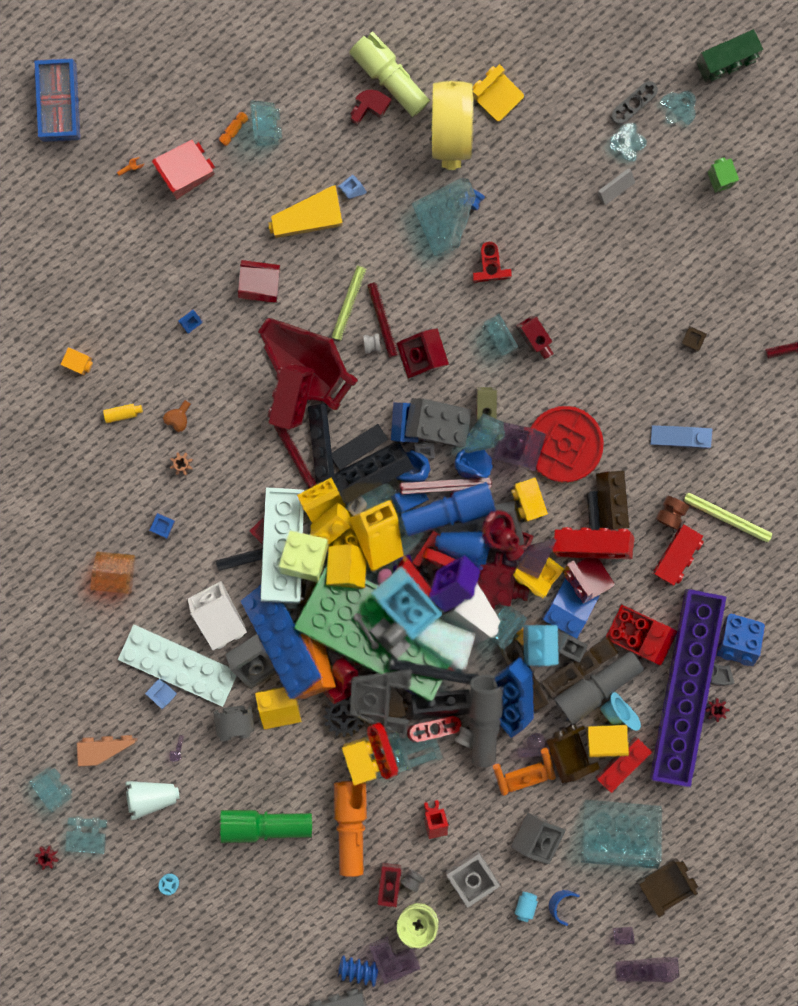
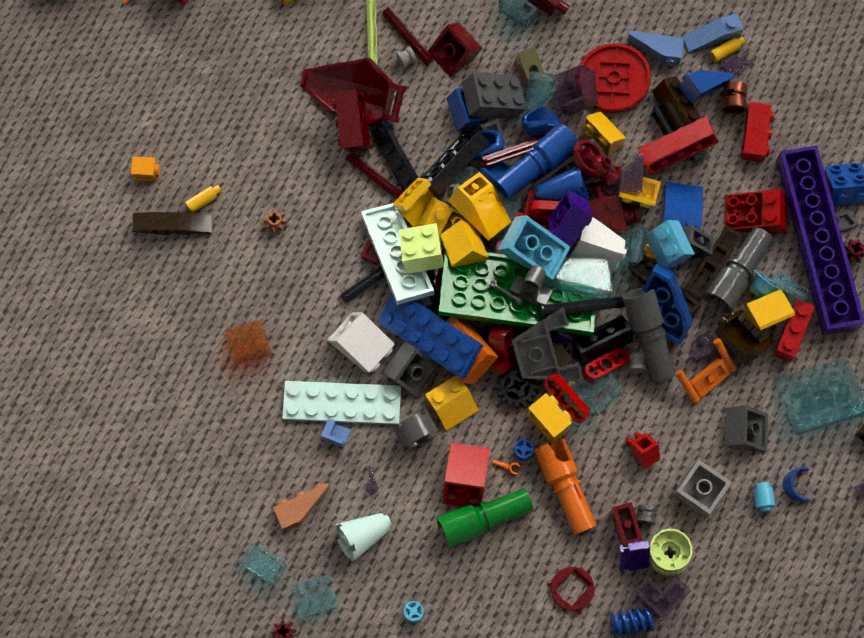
camera: 20 degrees left, 15 degrees down
blue plate [149,513,175,538] -> none
dark orange rock [163,400,191,432] -> none
blue slope [178,310,203,333] -> none
slope [238,260,280,303] -> none
black tile [332,424,388,470] -> none
dark red bracket [563,558,615,604] -> none
yellowish green axle [684,493,772,542] -> none
none -> dark brown slope [132,212,212,235]
none -> slope [442,443,490,507]
none -> orange hand [492,460,520,475]
none -> blue wheel [514,439,534,461]
none -> dark red piece [547,567,594,614]
none -> dark purple plate [618,541,650,573]
none -> medium blue slope [627,30,684,66]
none -> blue slope [678,70,735,104]
none -> yellow cylinder [709,37,745,63]
none -> clear purple plate [719,51,754,76]
none -> clear light blue tile [770,272,810,303]

